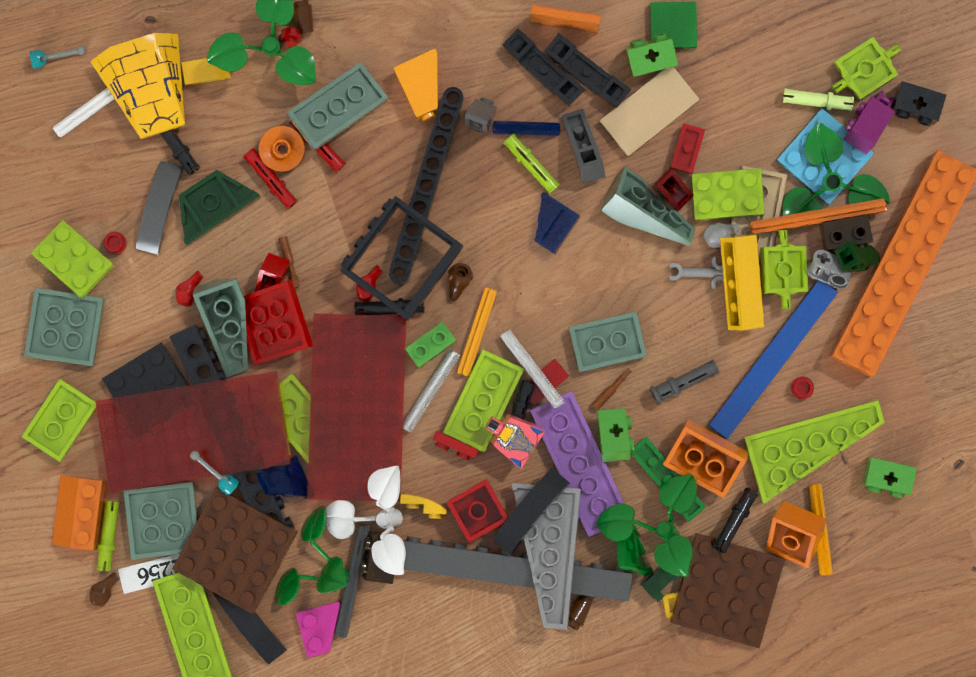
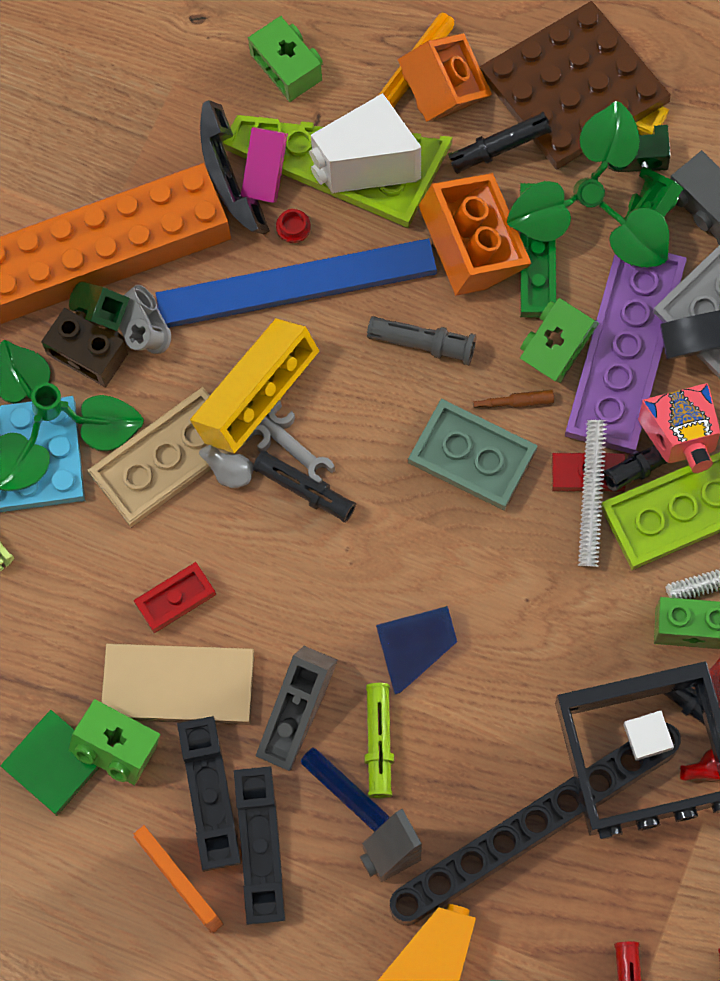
camera: 140 degrees left, 15 degrees down
reddish brown animal [448,263,473,301] -> none
light orange axle [457,288,497,376] -> none
sand green wedge [601,166,695,246] -> none
dark red slope [652,167,693,212] -> none
lime plate [692,168,765,221] -> none
orange axle [750,199,887,235] -> none
lime plate [760,230,808,309] -> none
none -> black slope [200,100,270,234]
none -> dark pink tile [241,127,288,203]
none -> black pin [253,450,356,523]
none -> white slope [309,93,421,193]
none -> white tile [623,711,674,761]

